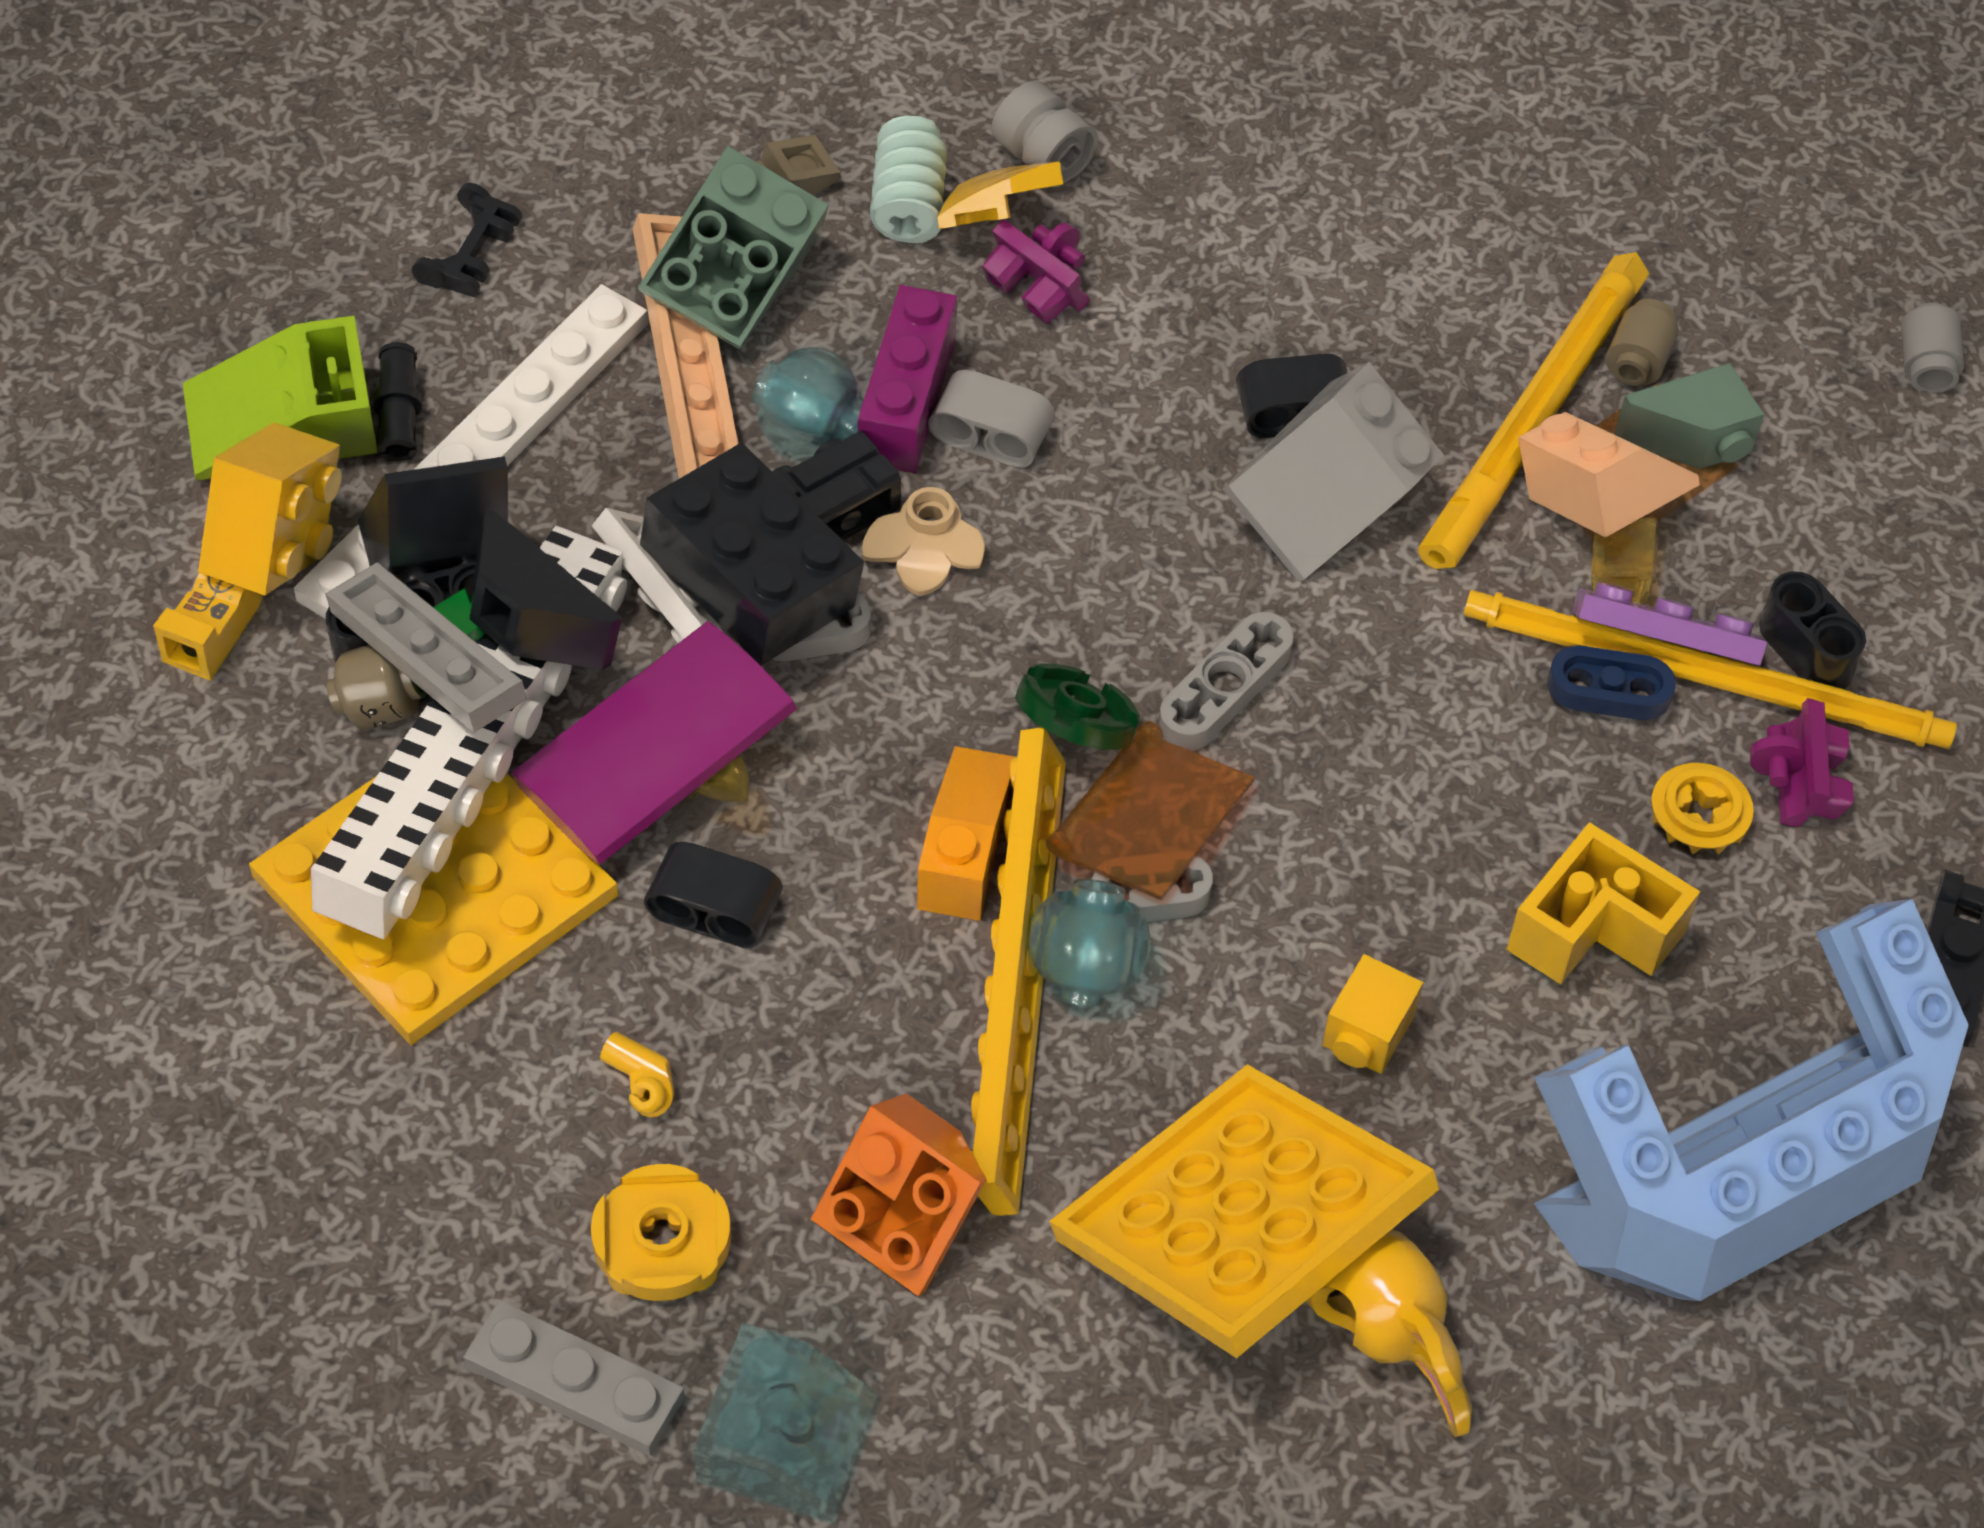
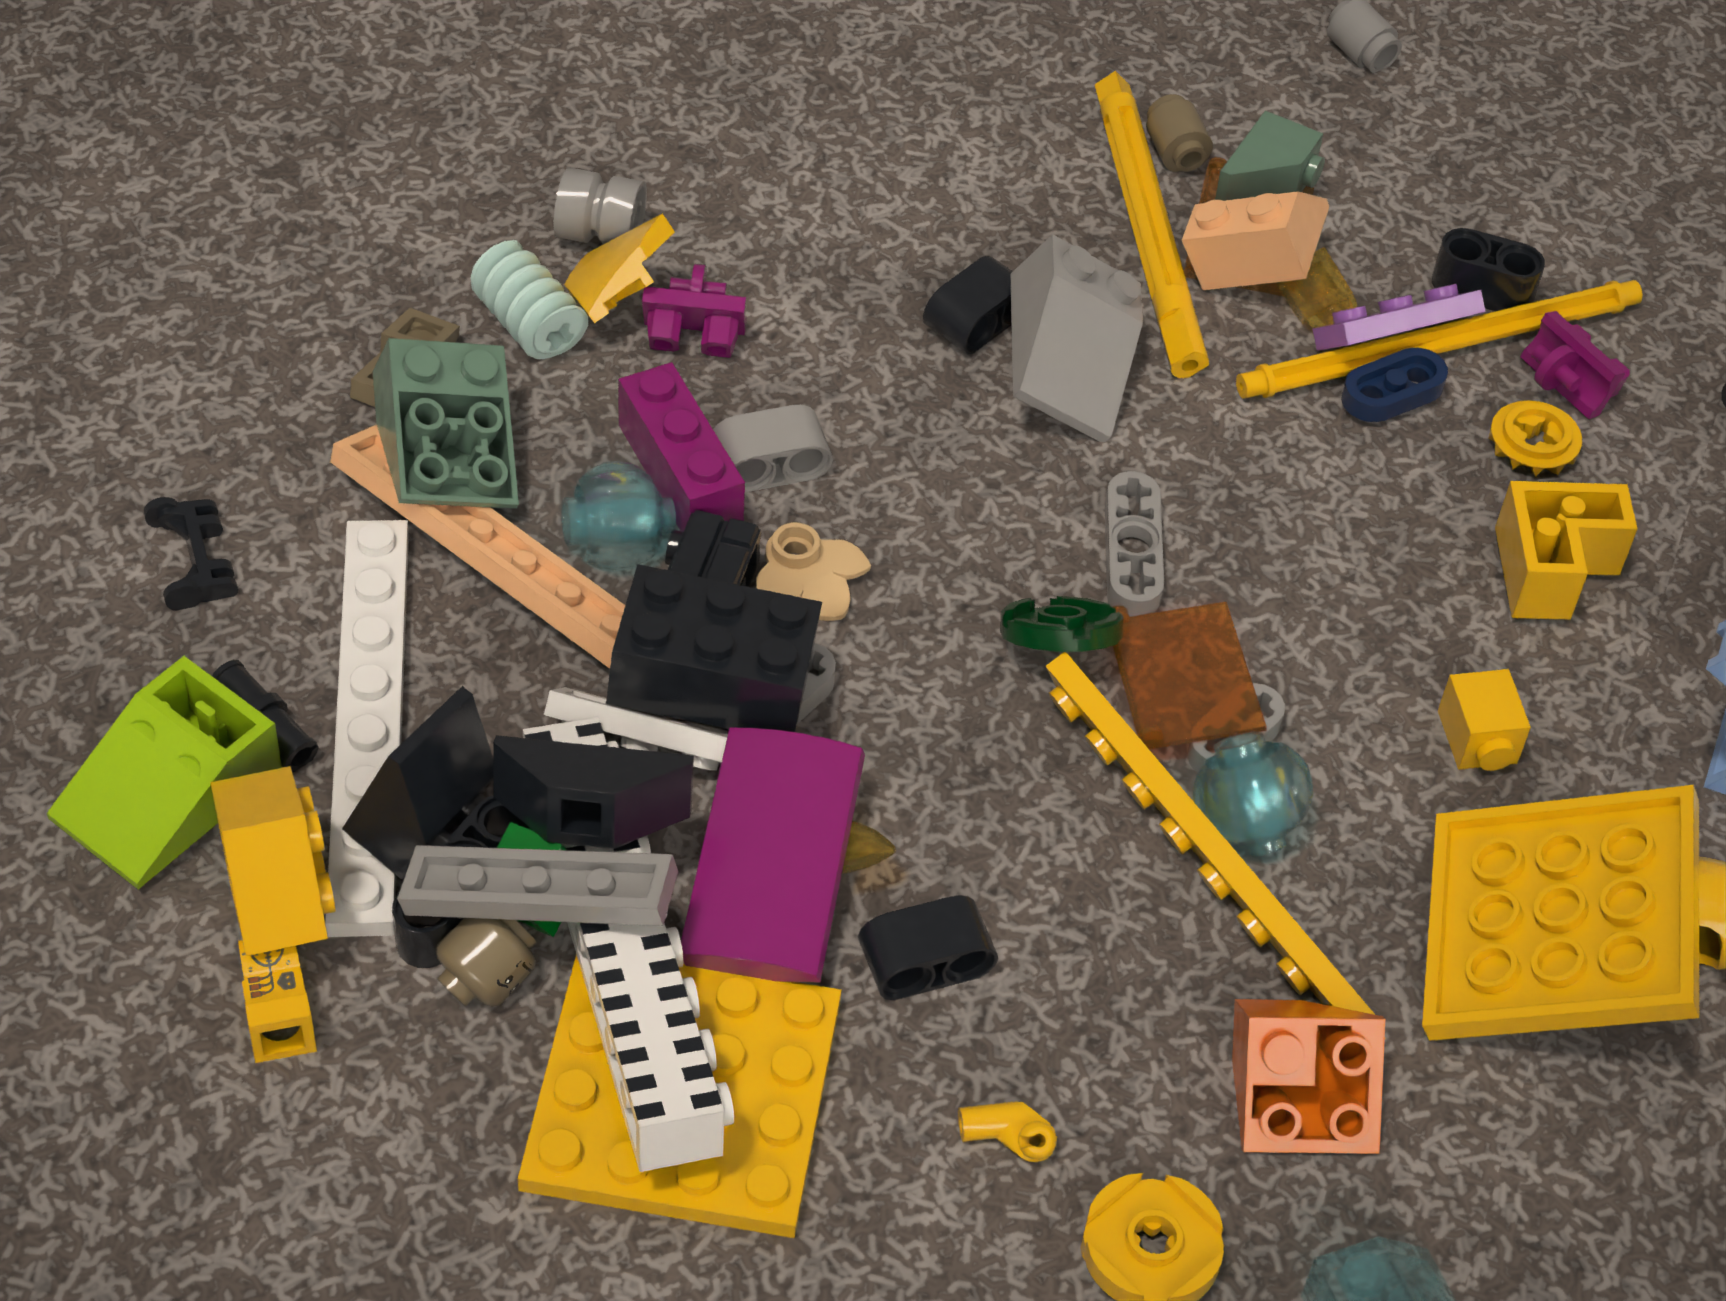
camera: 40 degrees left, 5 degrees down
light orange slope [917,746,1015,921] -> none

